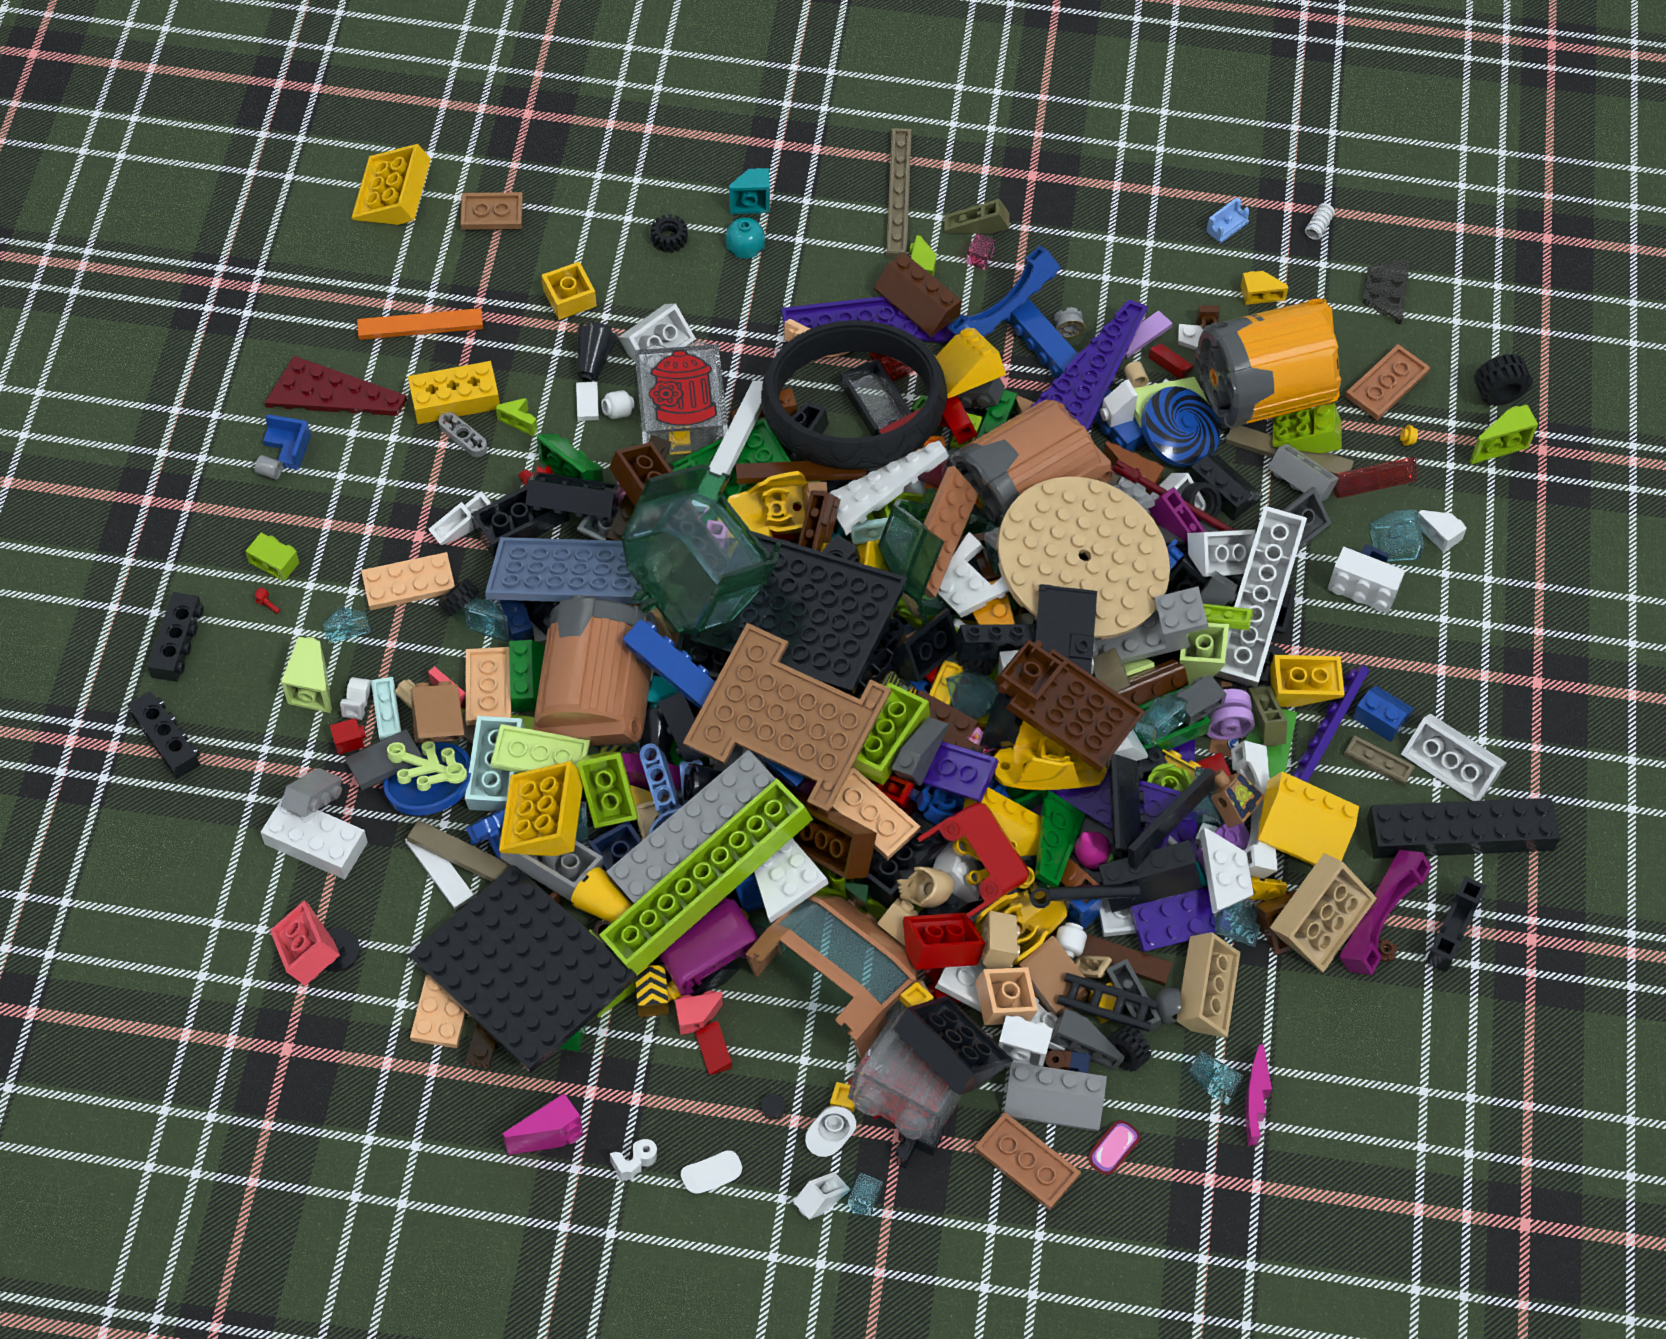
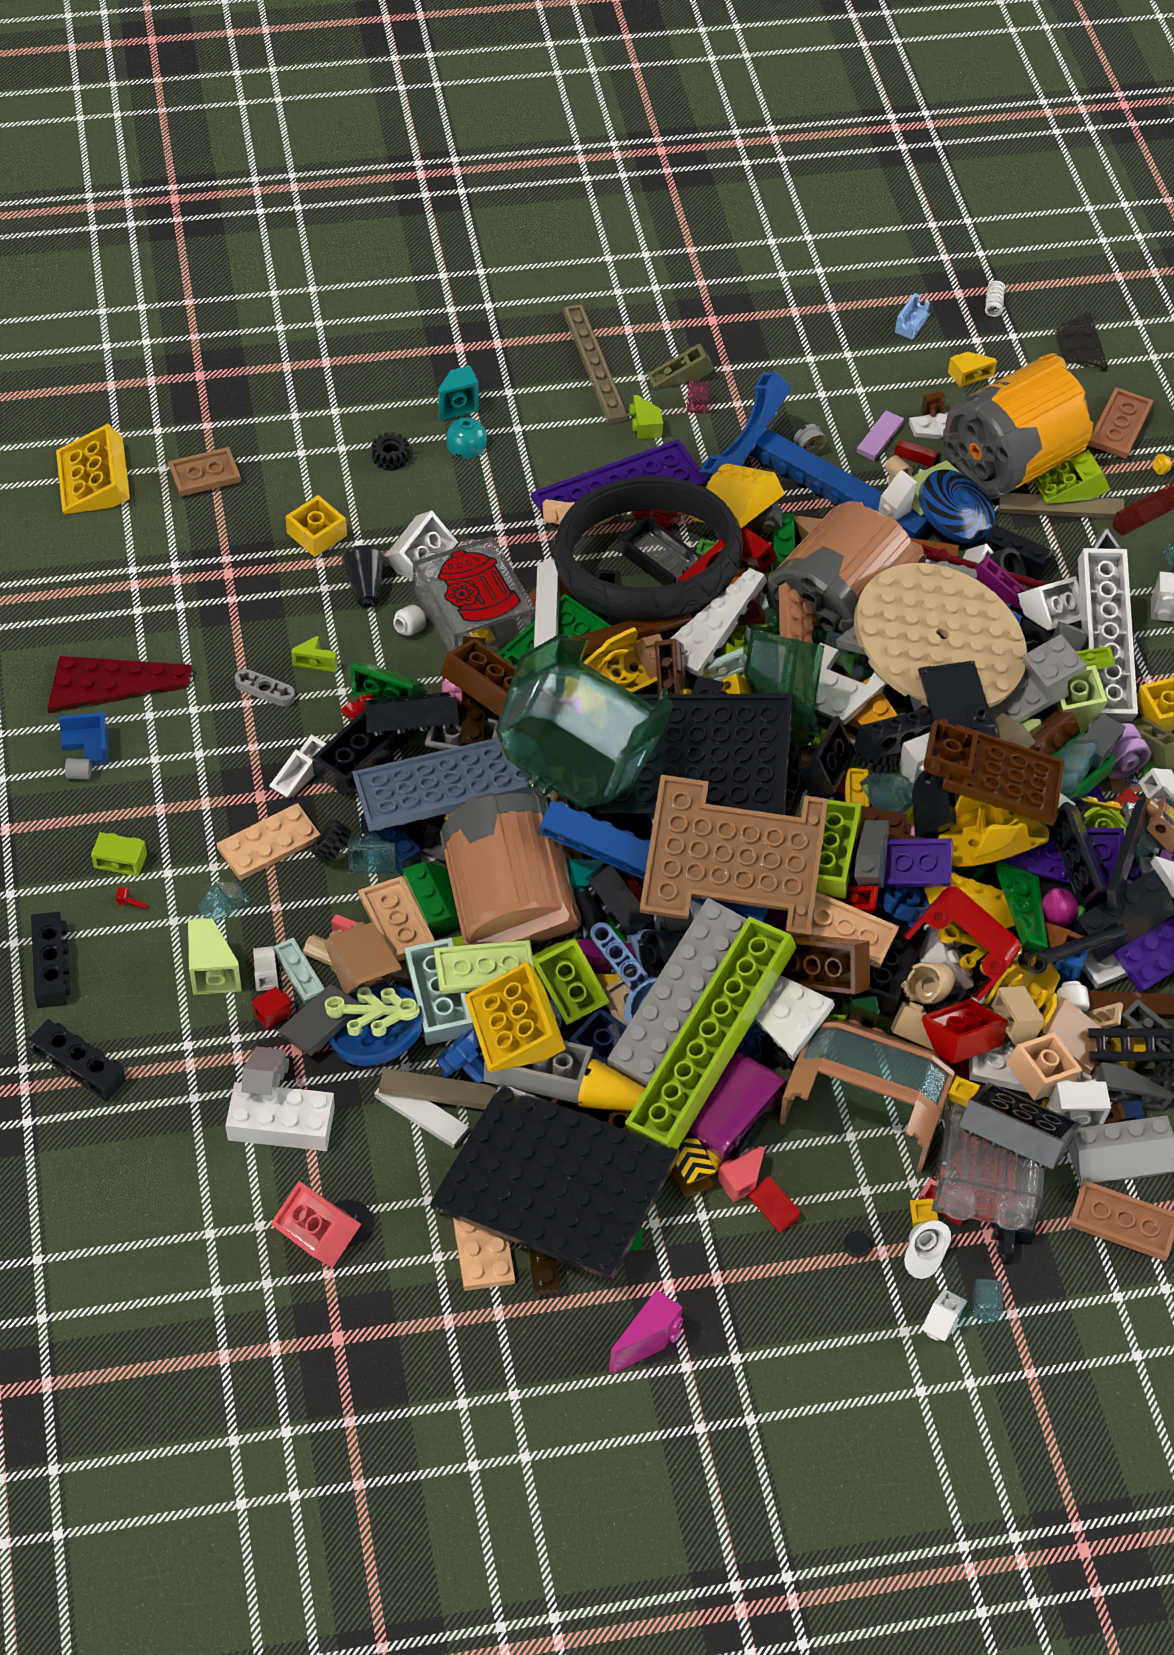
camera: 20 degrees left, 5 degrees down
orange tile [357,308,483,340] -> none
yellow brick [408,361,500,424] -> none
white tile [576,382,599,421] -> none
white leg [610,1139,657,1181] -> none
white sticker [681,1150,742,1194] -> none
reddish brown slope [874,252,962,337] -> none
dark purple wing [1030,300,1148,432] -> none
light grey brick [1268,444,1339,502] -> none

